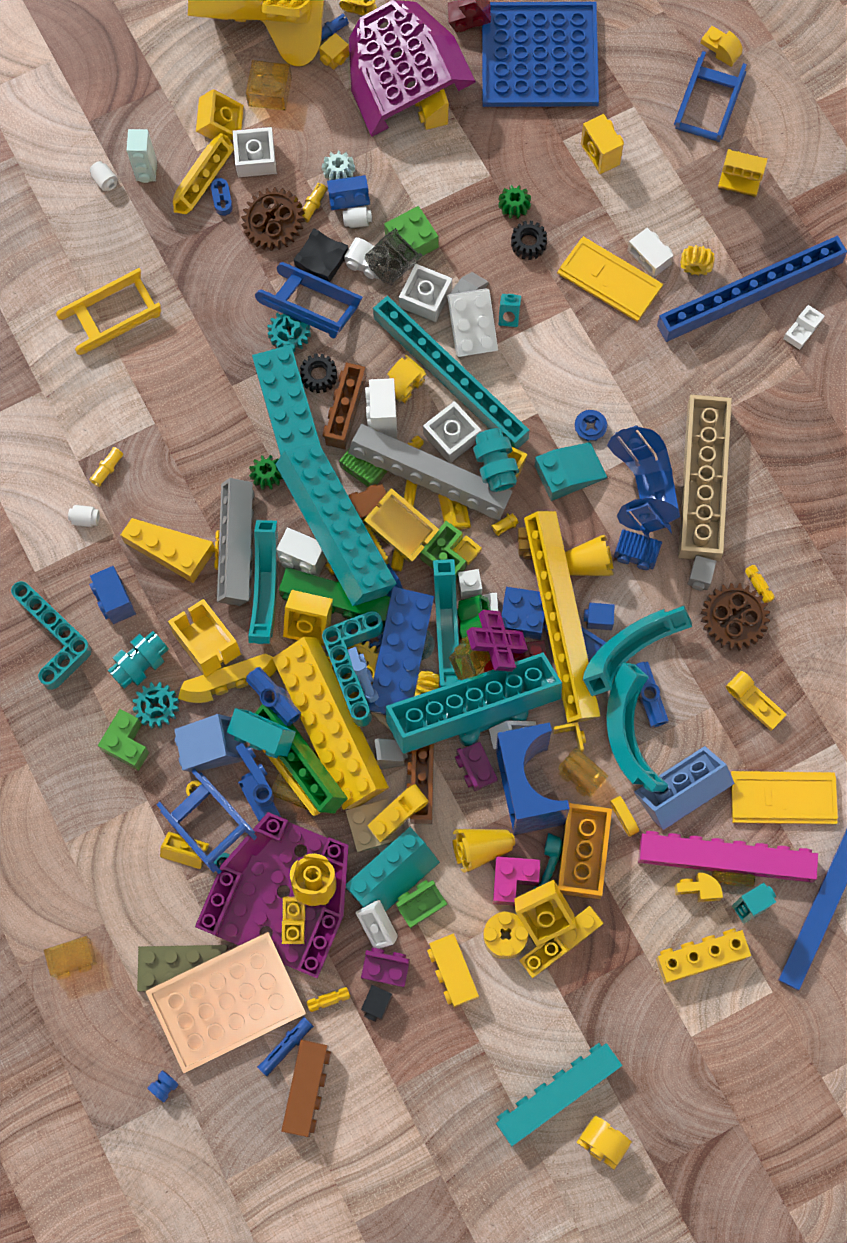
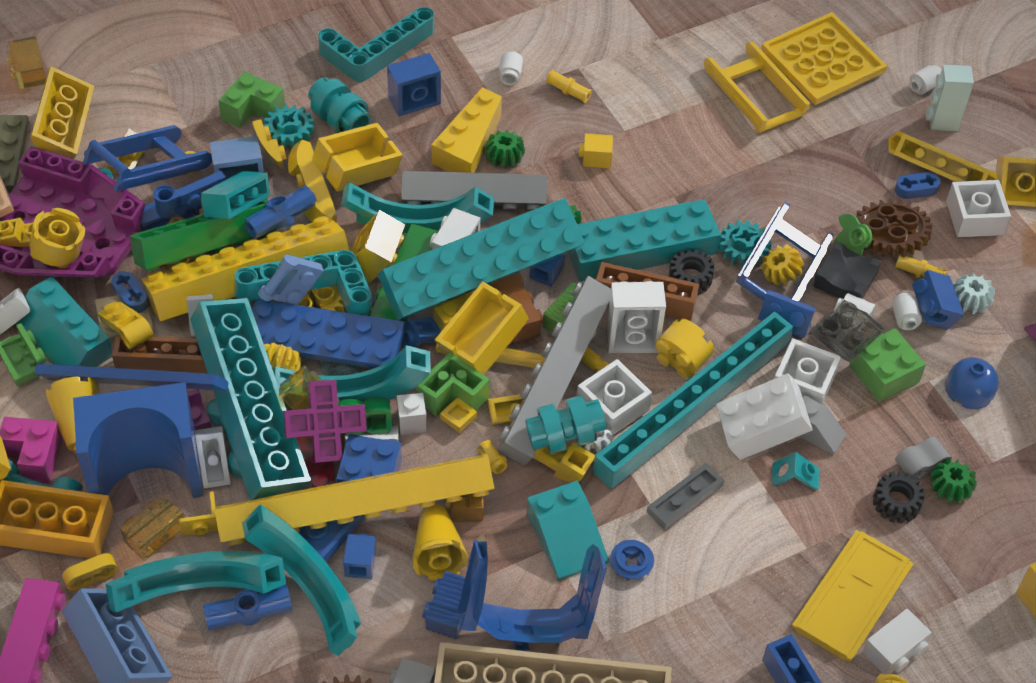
camera: 85 degrees right, 20 degrees down
none -> yellow slope [30,66,94,159]
none -> blue tile [34,364,229,391]
none -> blue beam [112,271,148,313]
none -> yellow slope [252,119,287,169]
none -> green gear [485,129,525,169]
none -> yellow brick [579,133,613,168]
none -> dark grey plate [647,463,724,530]
none -> blue bracket [758,290,816,338]
none -> yellow gear [760,244,804,287]
none -> yellow plate [761,12,887,105]
none -> bright green plate [834,214,872,255]
none -> light grey axle [895,437,952,481]
none -> blue cylinder [945,357,999,409]

